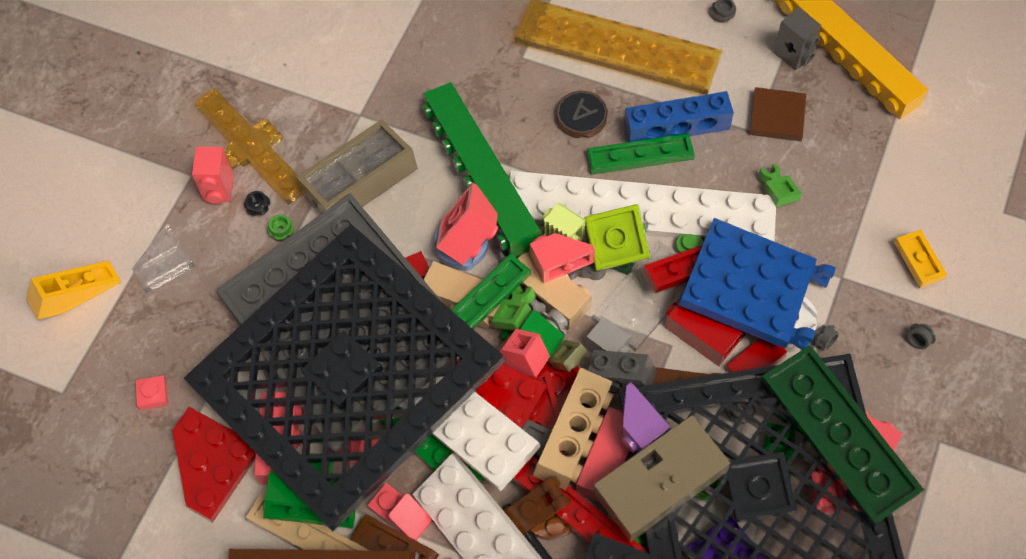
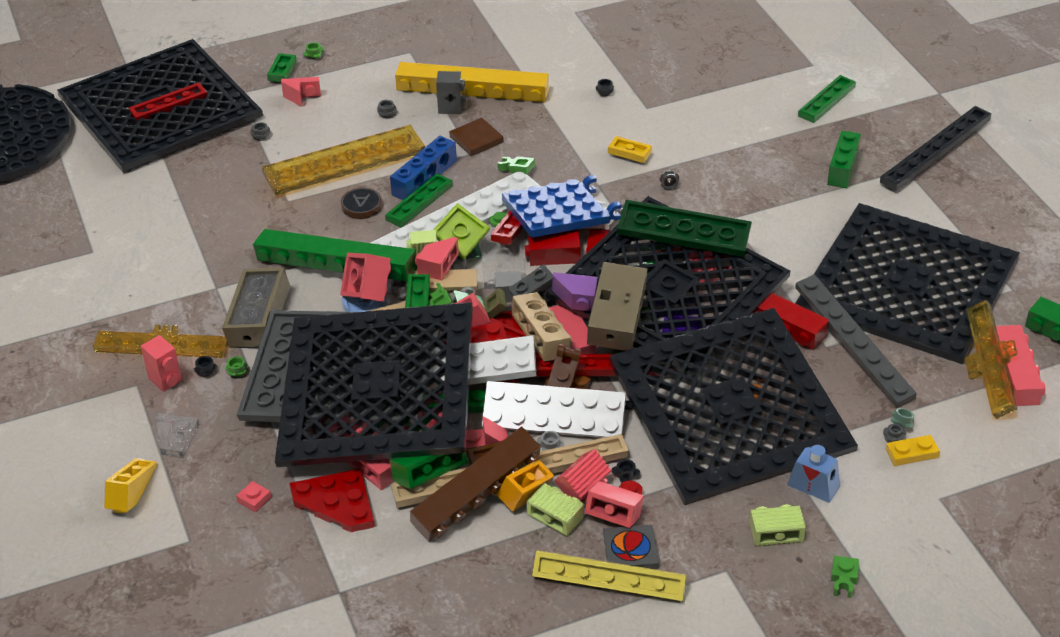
camera: 45 degrees left, 20 degrees down
none -> black plate [596,79,614,96]

